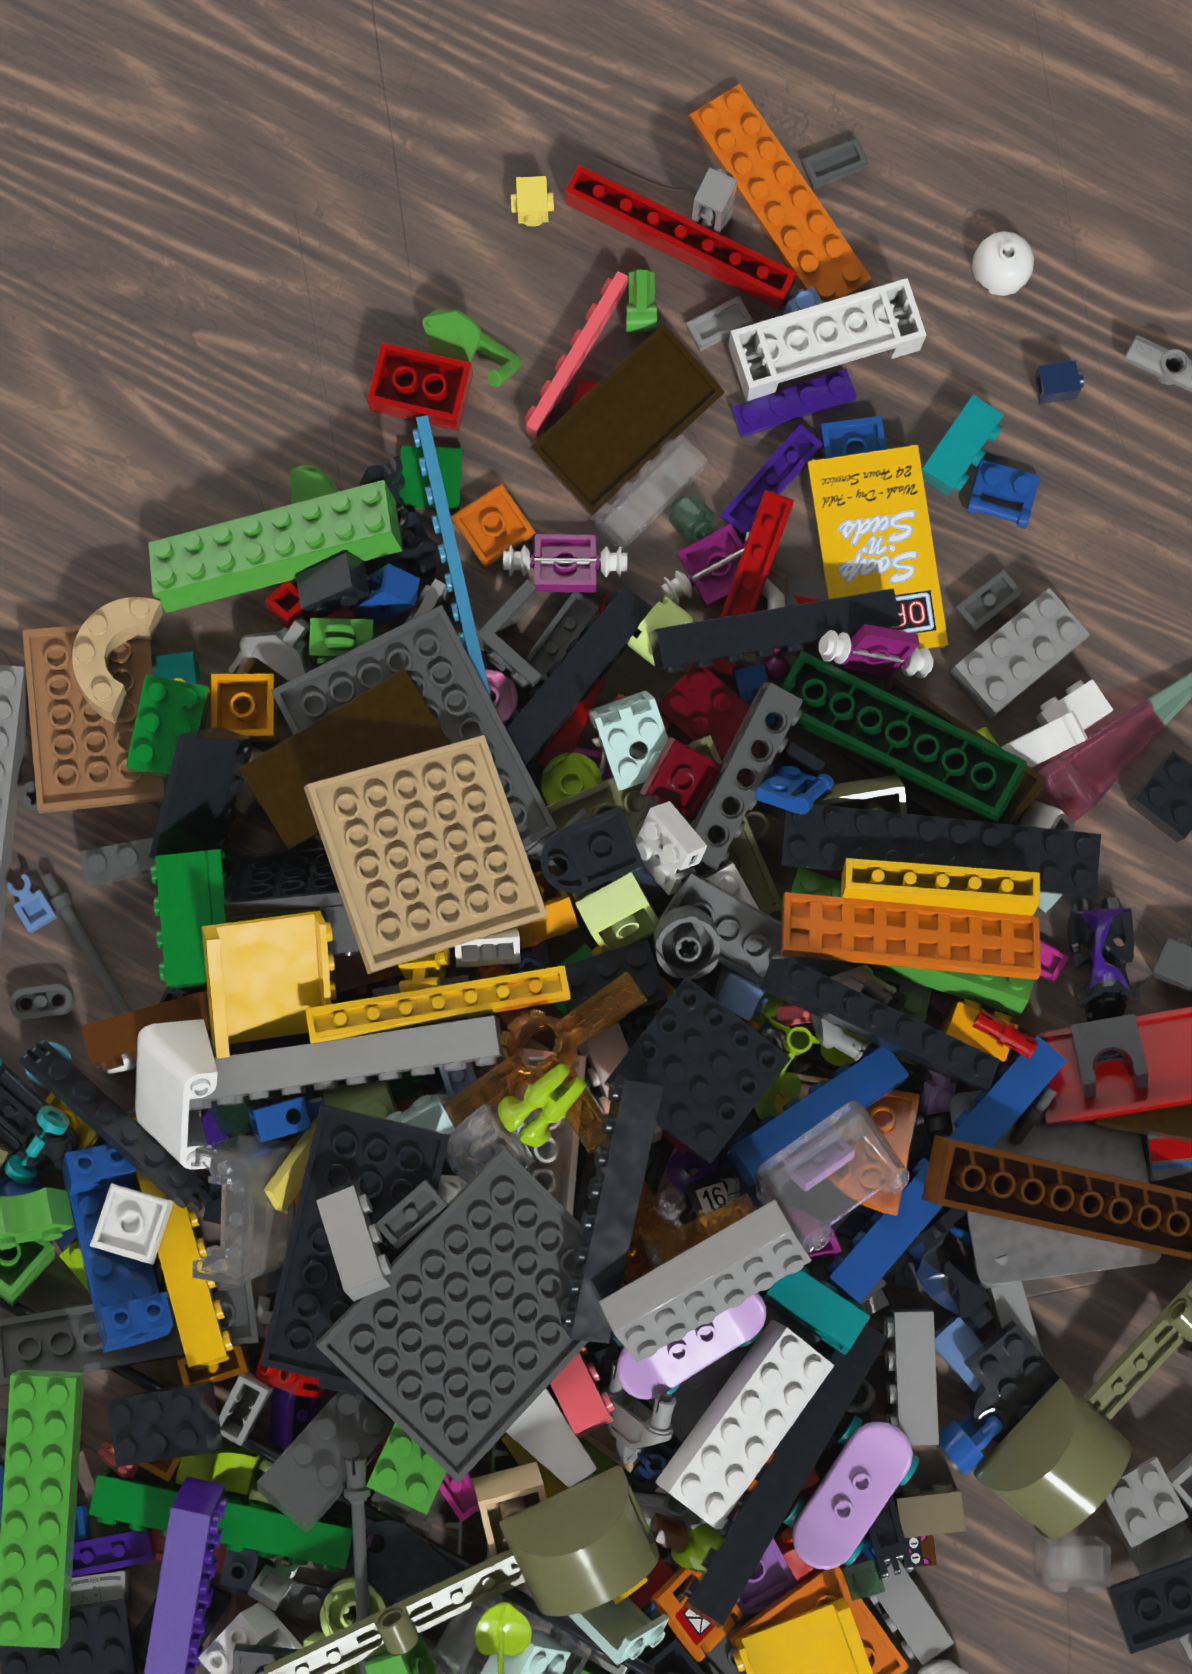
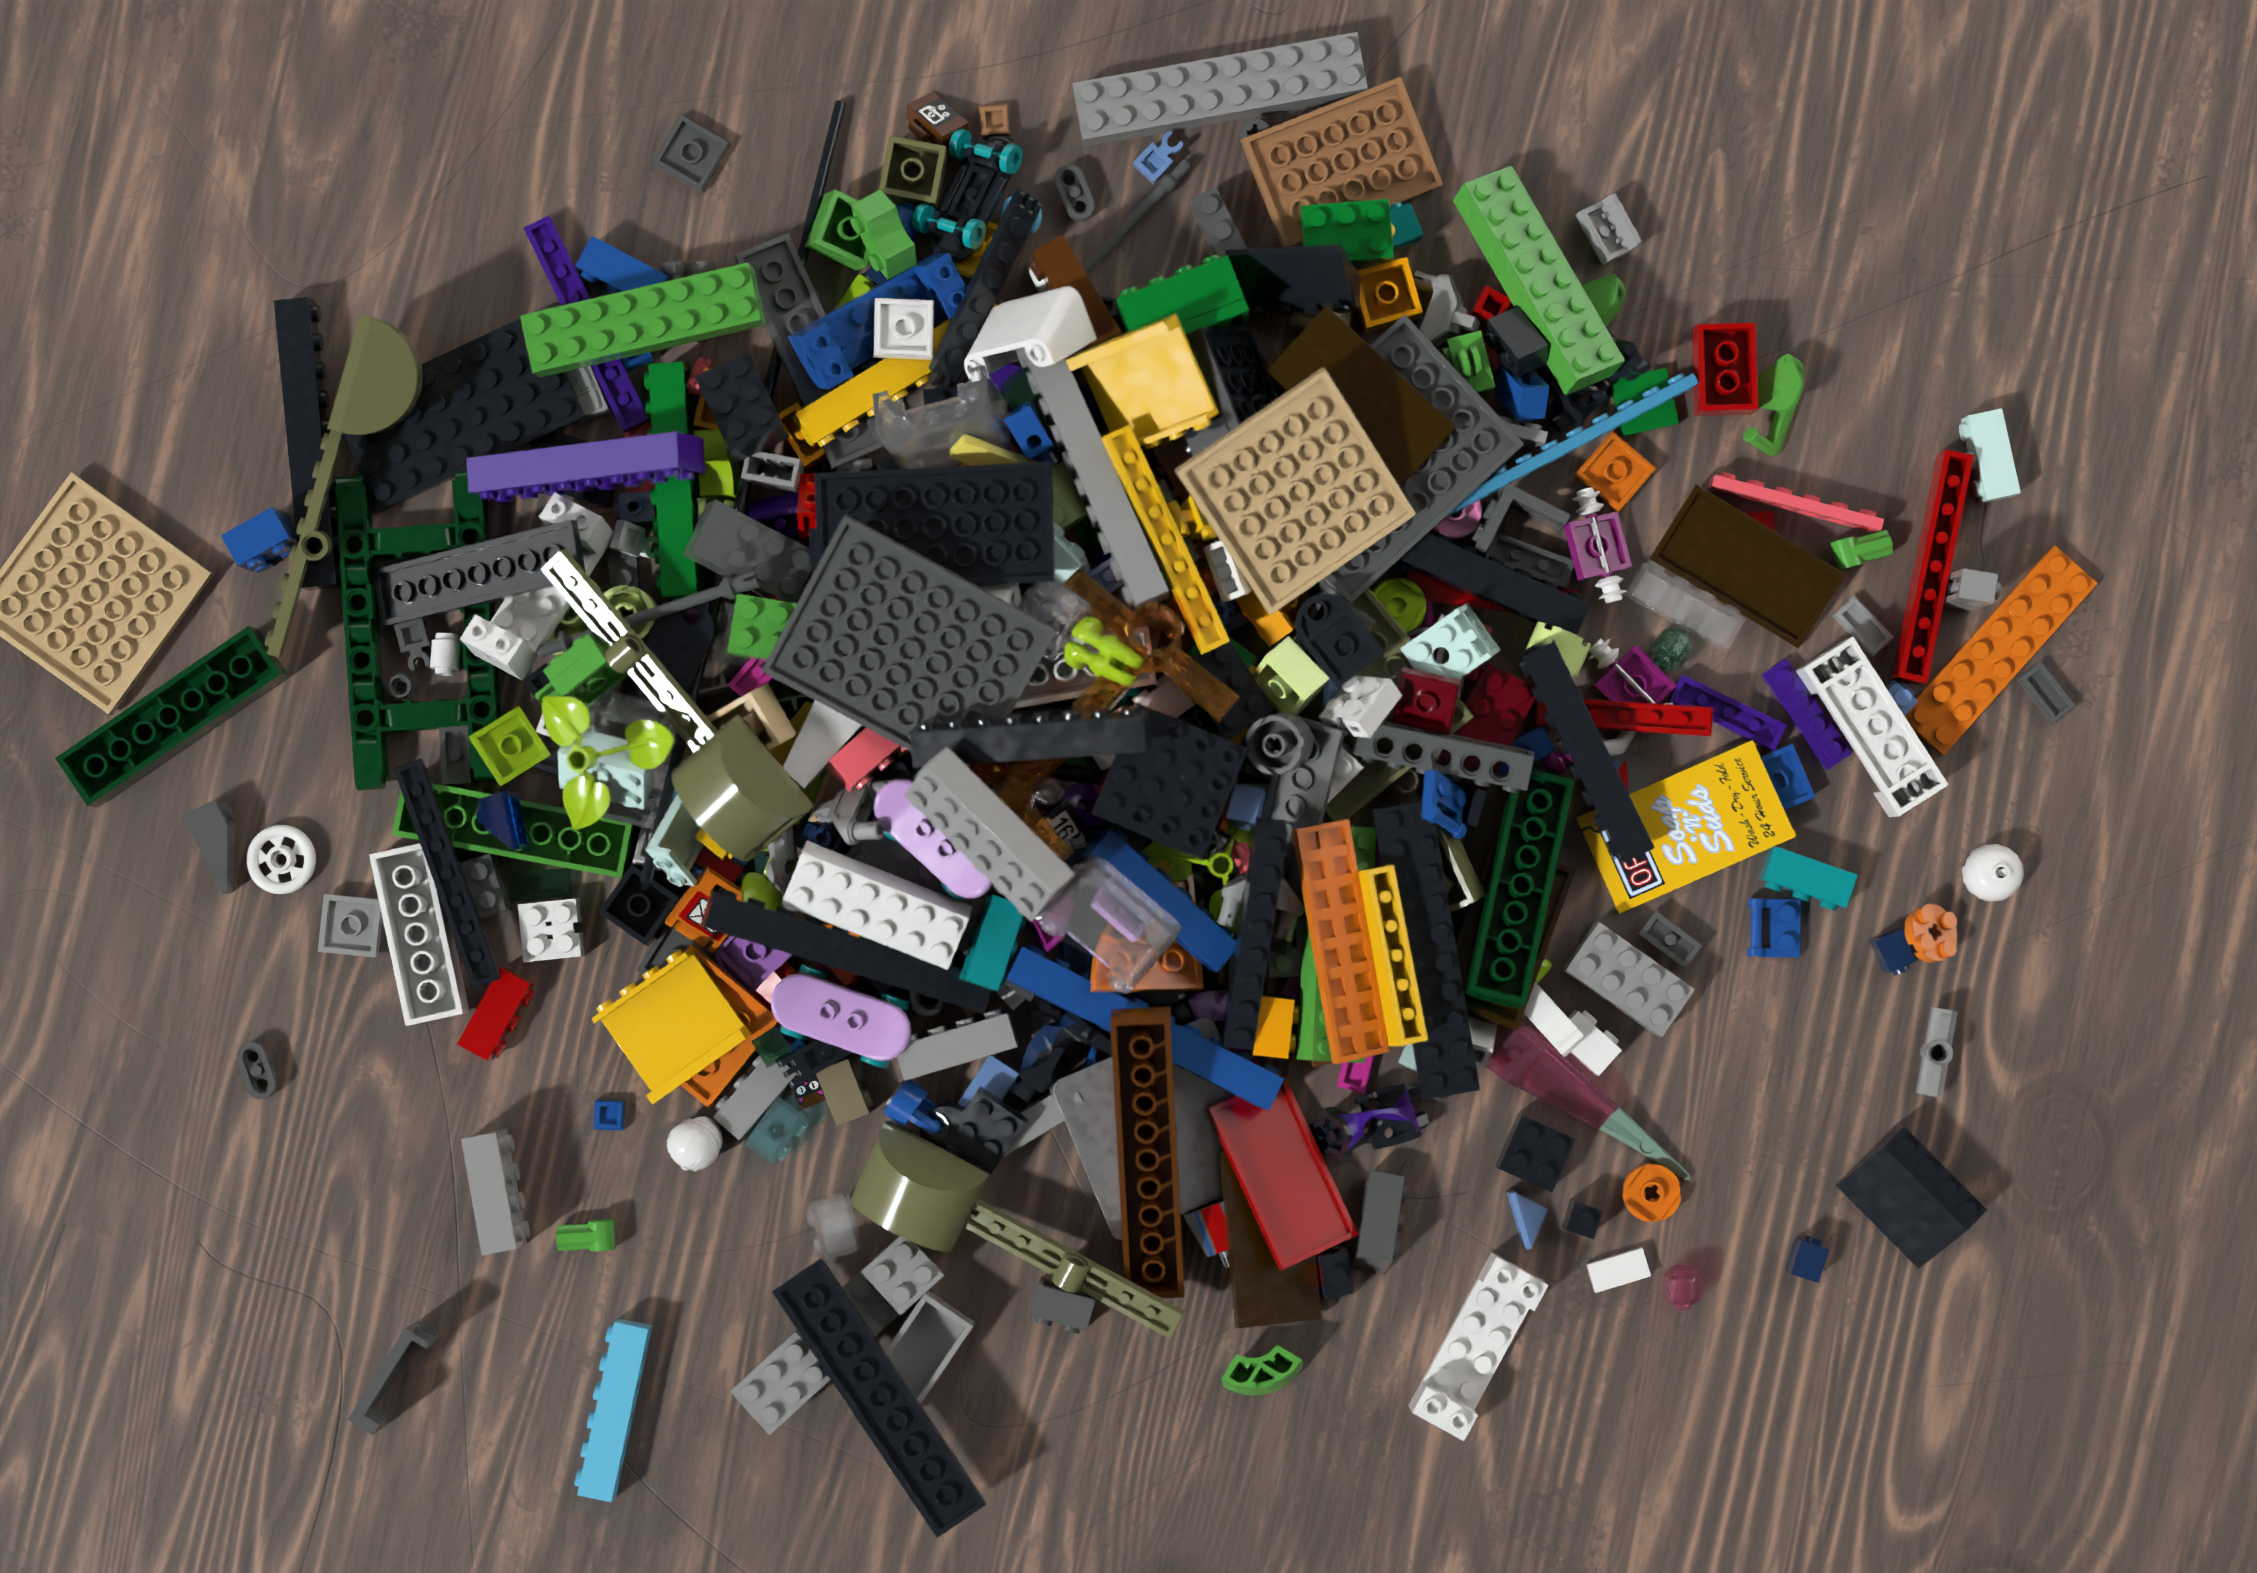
camera: 75 degrees right, 5 degrees up
tan brick [72,597,163,723] -> none
light grey brick [316,1185,392,1301] -> none
dark grey plate [376,1179,448,1249] -> none
light yellow brick [511,176,554,227] -> none
reddish brown plate [650,1512,690,1551] -> none
plate [818,624,933,680] -> none
red pin [972,1009,1039,1059] -> none
dark grey bar [1010,1085,1057,1145] -> none
black piece [1071,1014,1148,1098] -> none
none -> clear light blue brick [744,1095,809,1164]
none -> light grey bracket [1575,193,1642,265]
none -> orange plate [1905,904,1957,963]
none -> light aqua brick [1959,408,2021,504]

